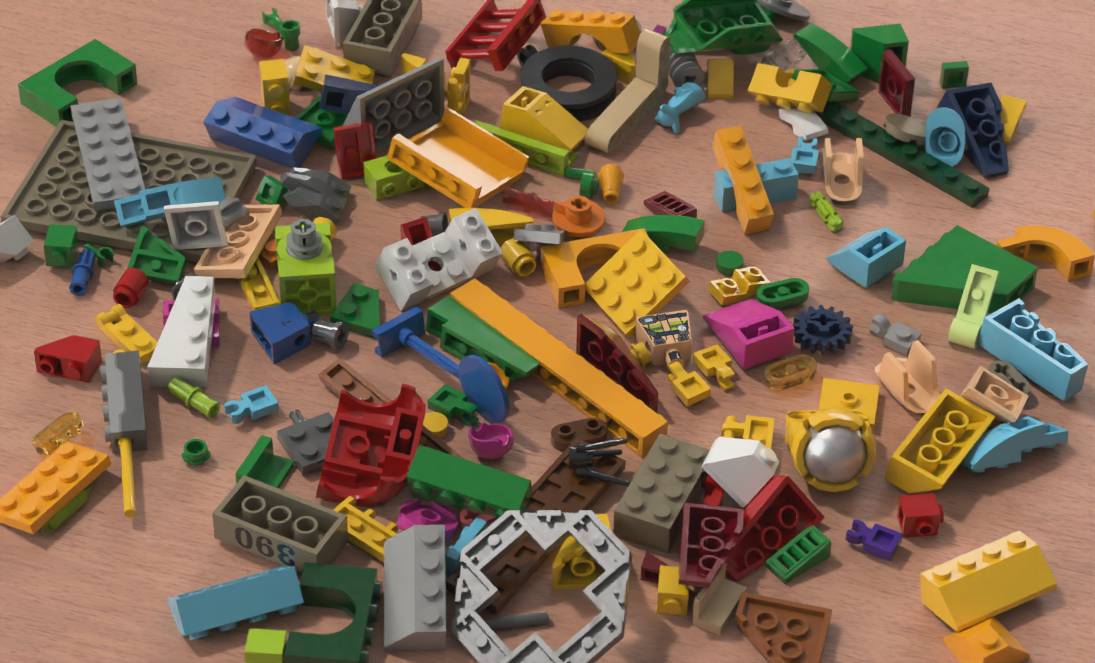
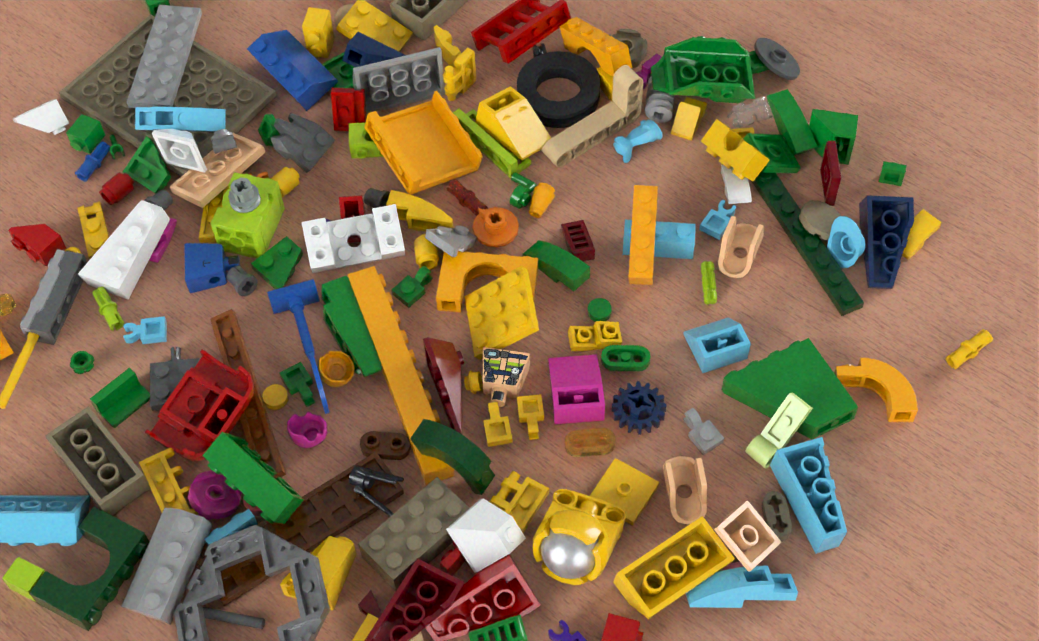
camera: 25 degrees right, 15 degrees up
none -> green plate [391,266,433,308]
none -> dark green arch [410,419,495,495]

